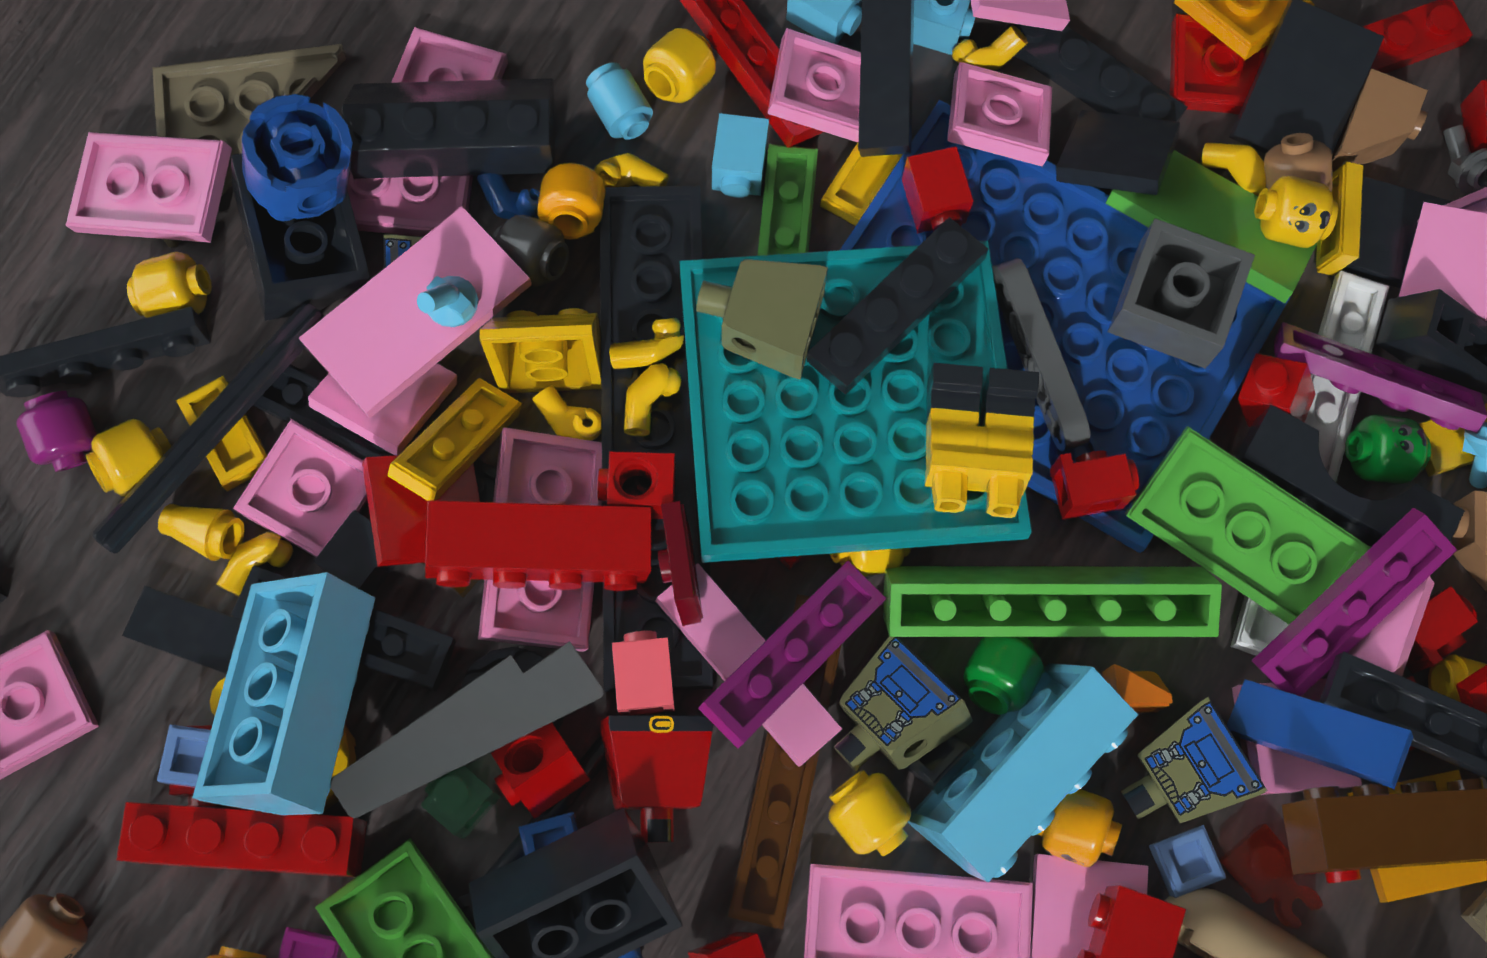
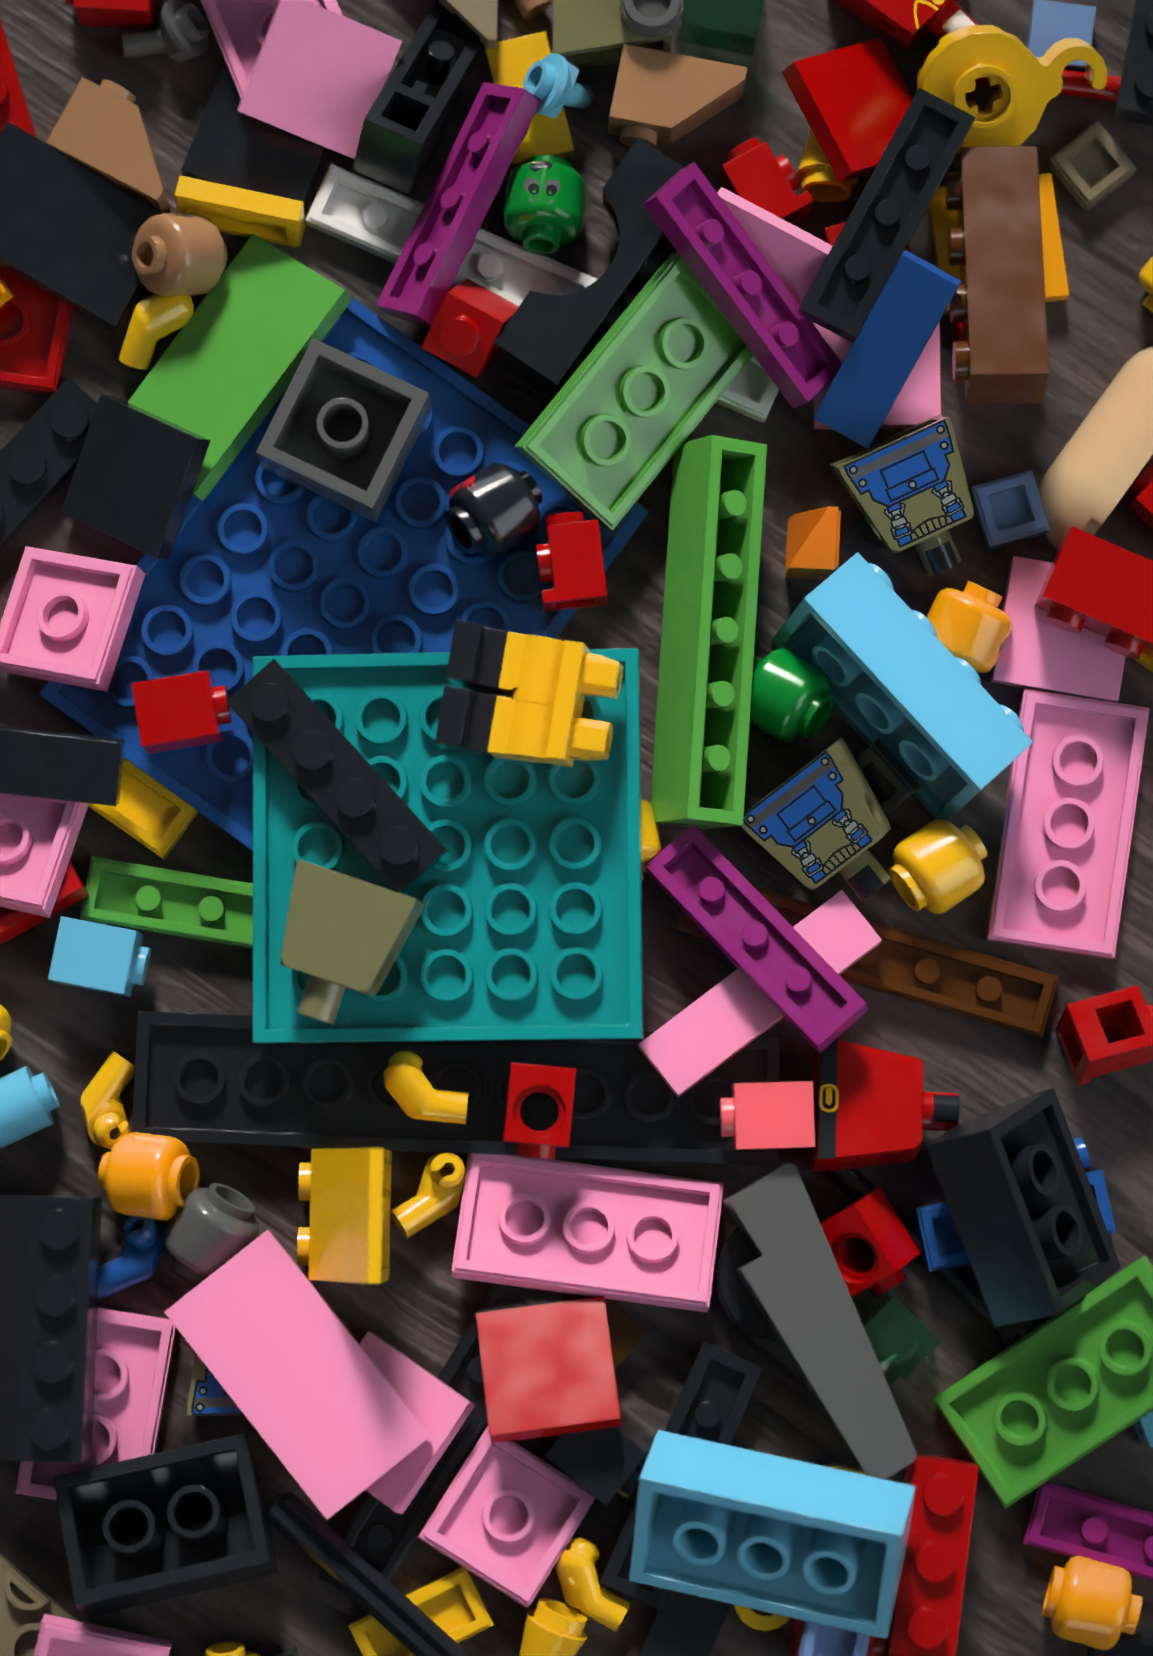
camera: 85 degrees left, 10 degrees up
blue brick [242,94,353,221] -> none
yellow tile [388,378,522,501] -> none
medium azure plate [417,276,479,327] -> none
red brick [425,500,651,591] -> none
yellow arm [609,318,684,369] -> none
dark red plate [658,501,703,626] -> none
dark grey beam [992,258,1090,452] -> none
clear red plate [1219,824,1323,929] -> none
yellow head [1254,176,1338,248] -> none
none -> black head [445,462,543,558]

